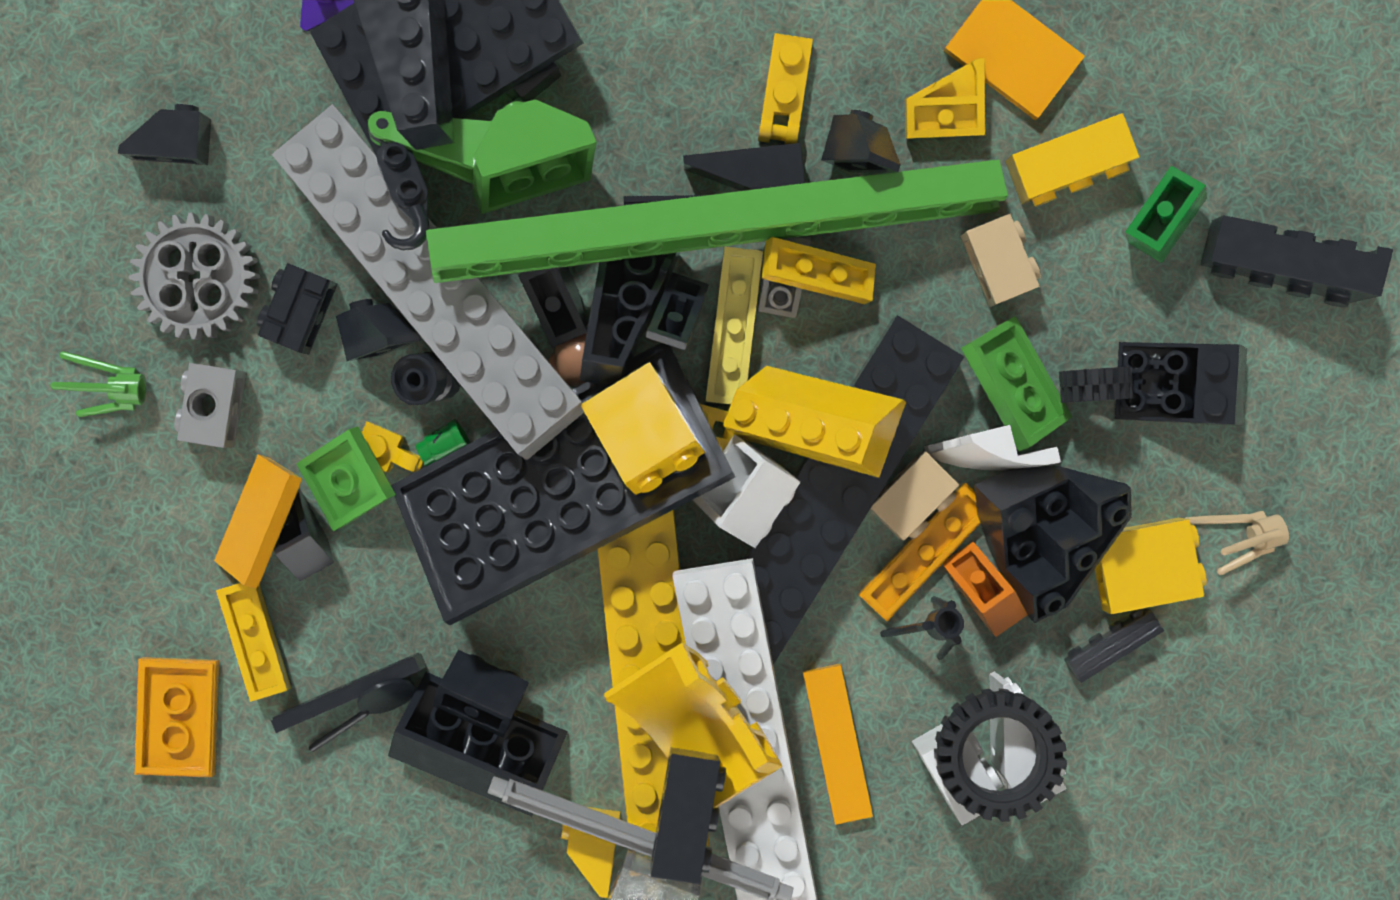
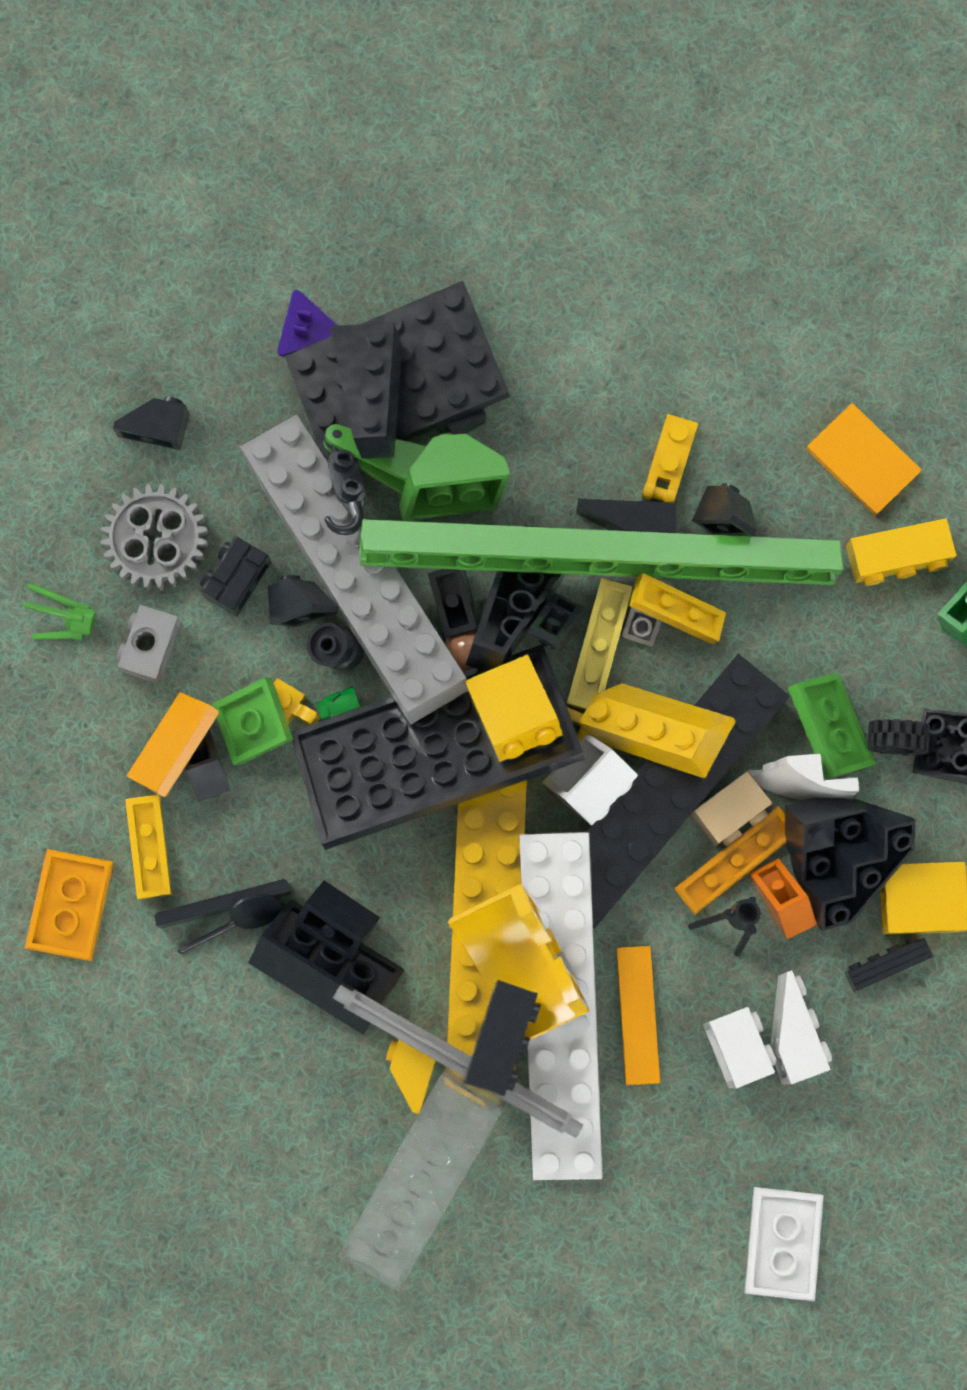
camera: 10 degrees right, 10 degrees down
yellow wing [905,58,985,139] -> none
black tyre [934,688,1067,822] -> none
tan brick [960,214,1041,307] -> none

